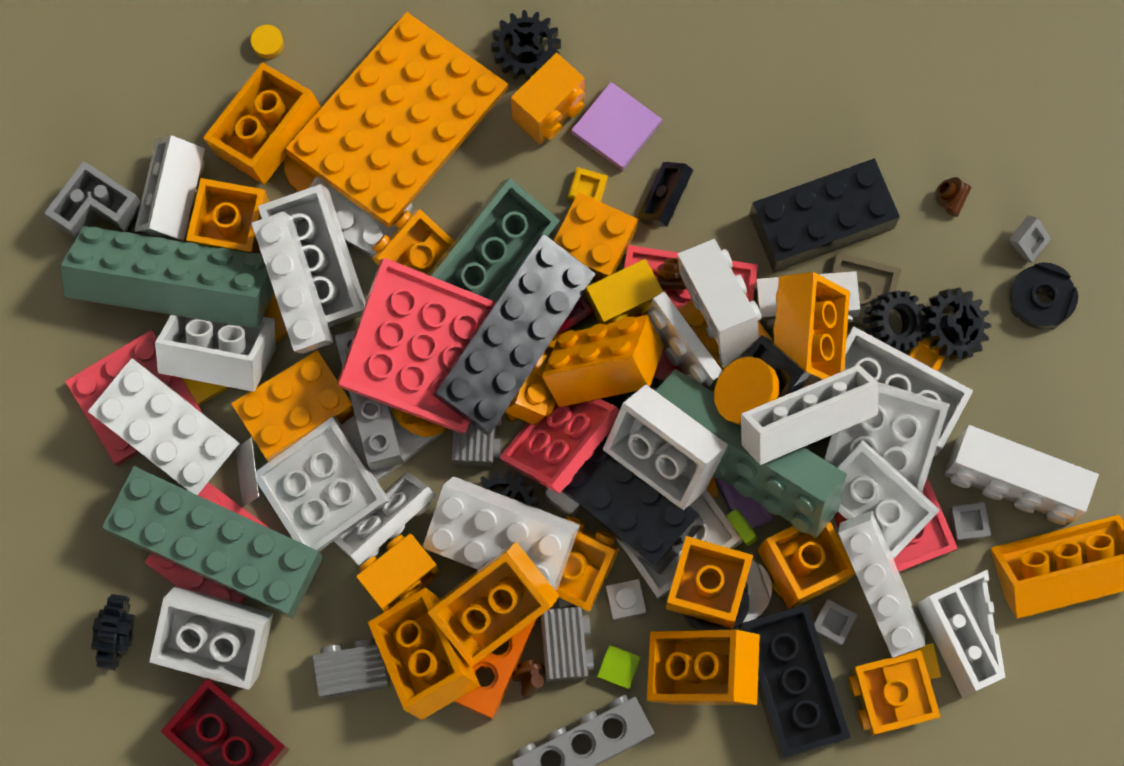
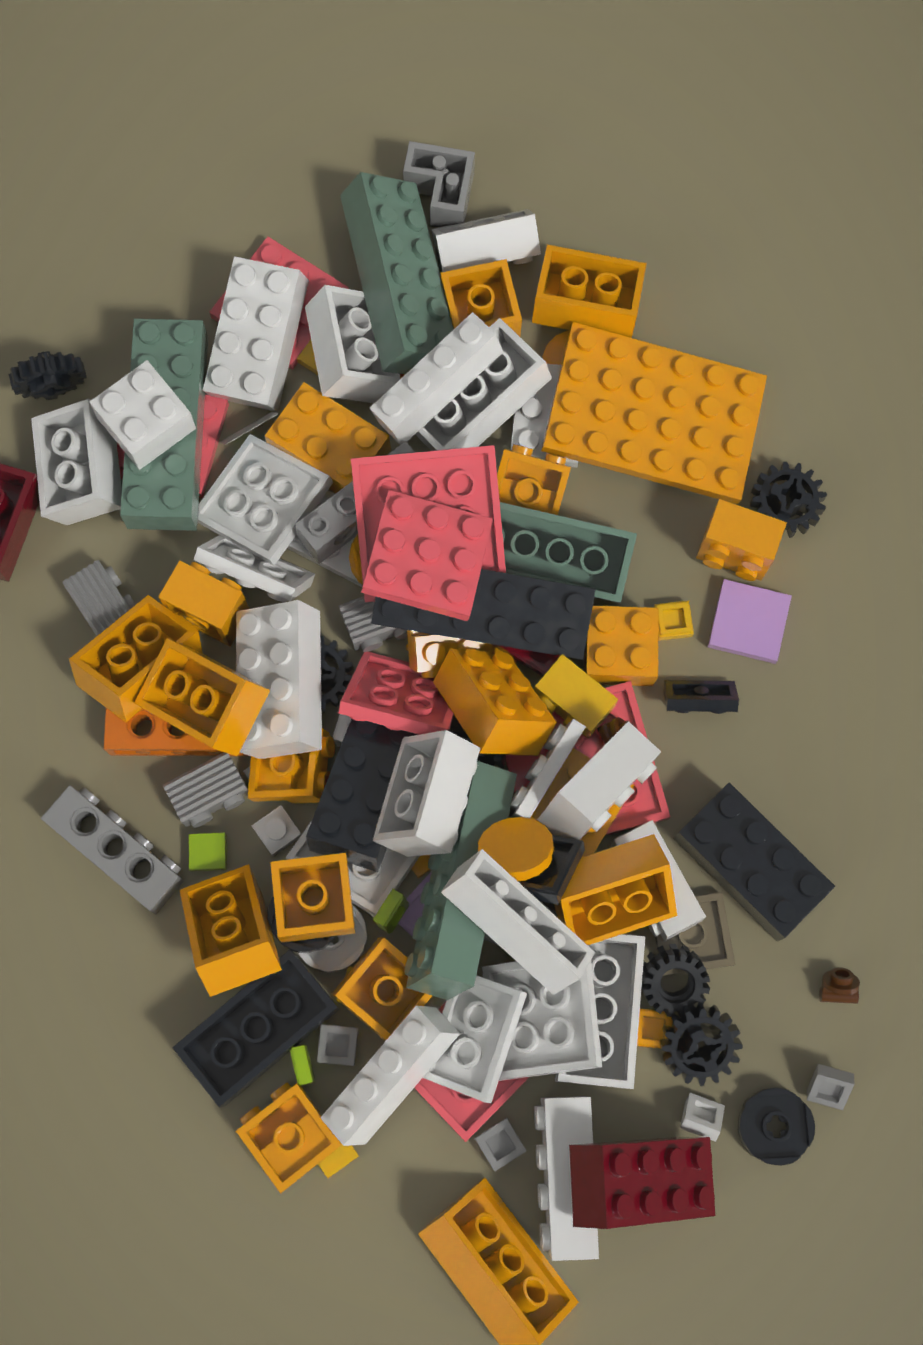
camera: 65 degrees right, 0 degrees up
yellow tile [250,25,284,59] -> none
reddish brown plate [512,660,546,698] -> none
white wedge [916,570,1005,698] -> none
none -> white brick [89,360,196,470]
none -> lime tile [290,1045,315,1085]
none -> coral plate [361,490,493,621]
none -> dark red brick [569,1137,716,1229]
none -> white plate [680,1093,725,1142]

